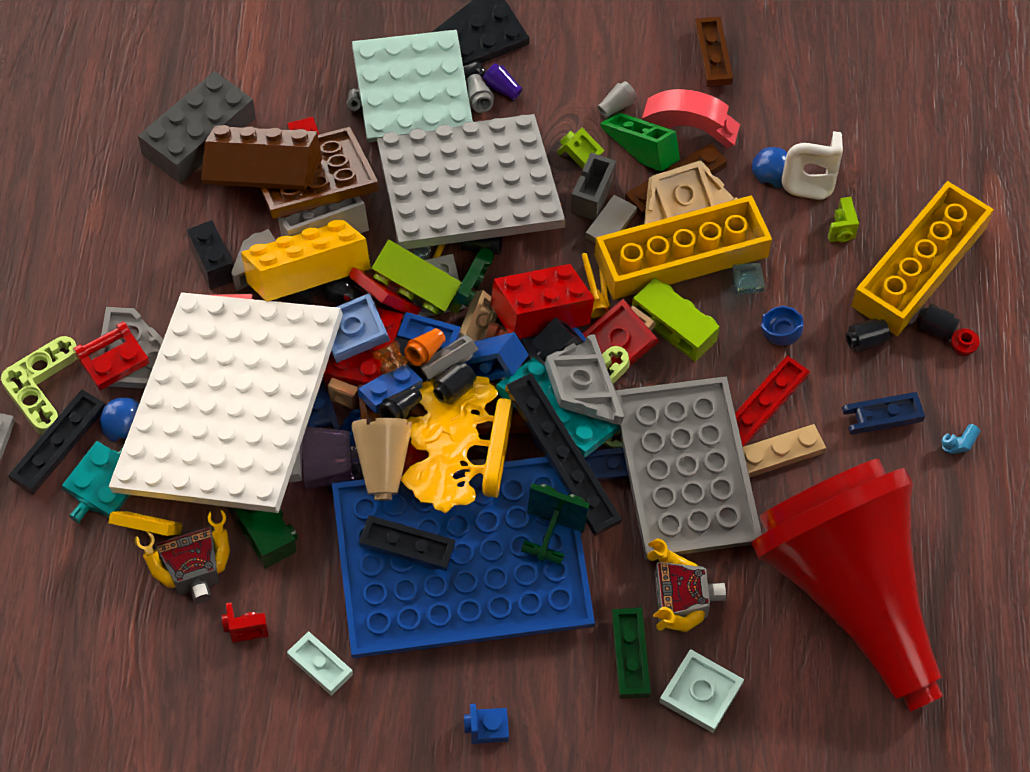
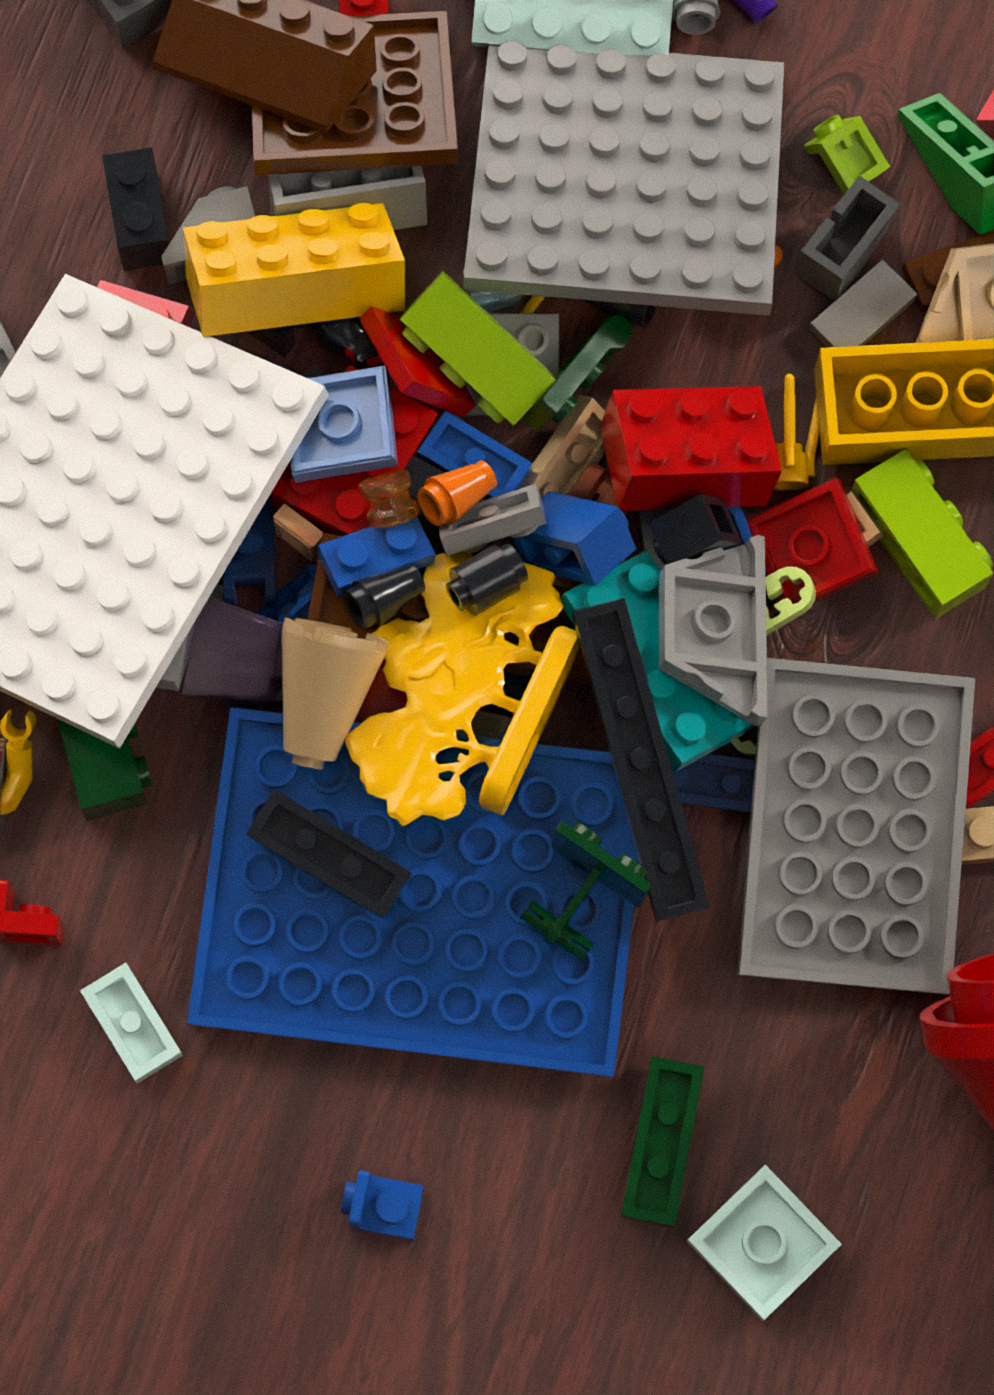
camera: 15 degrees right, 15 degrees up
light grey cone [597,81,637,118] -> none
torso [647,539,726,632] -> none

